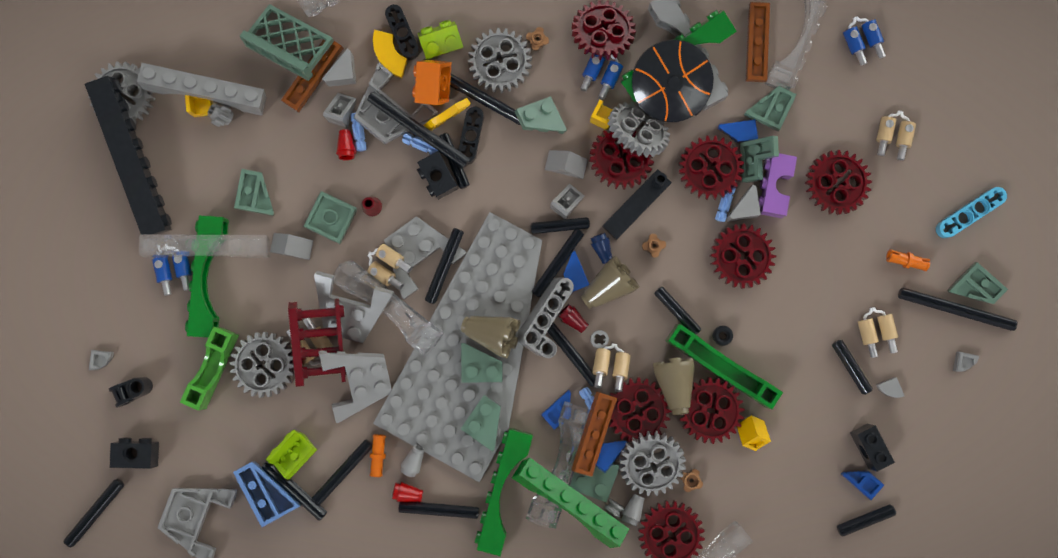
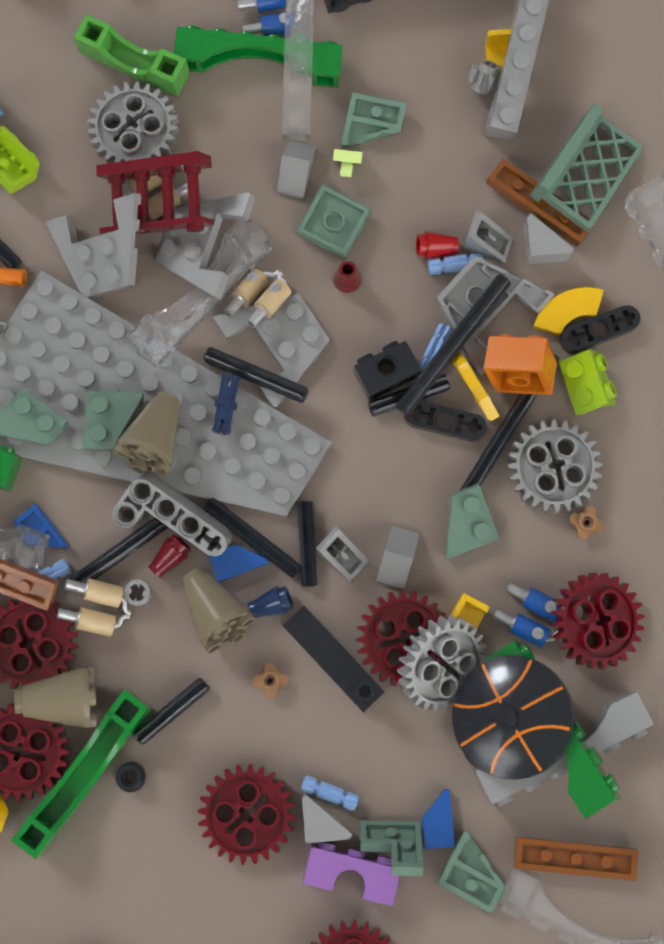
camera: 90 degrees right, 5 degrees down
dark red gear [679,135,744,200] -> none
none -> dark blue pin [212,374,240,435]
none -> yellowish green tile [333,149,363,177]

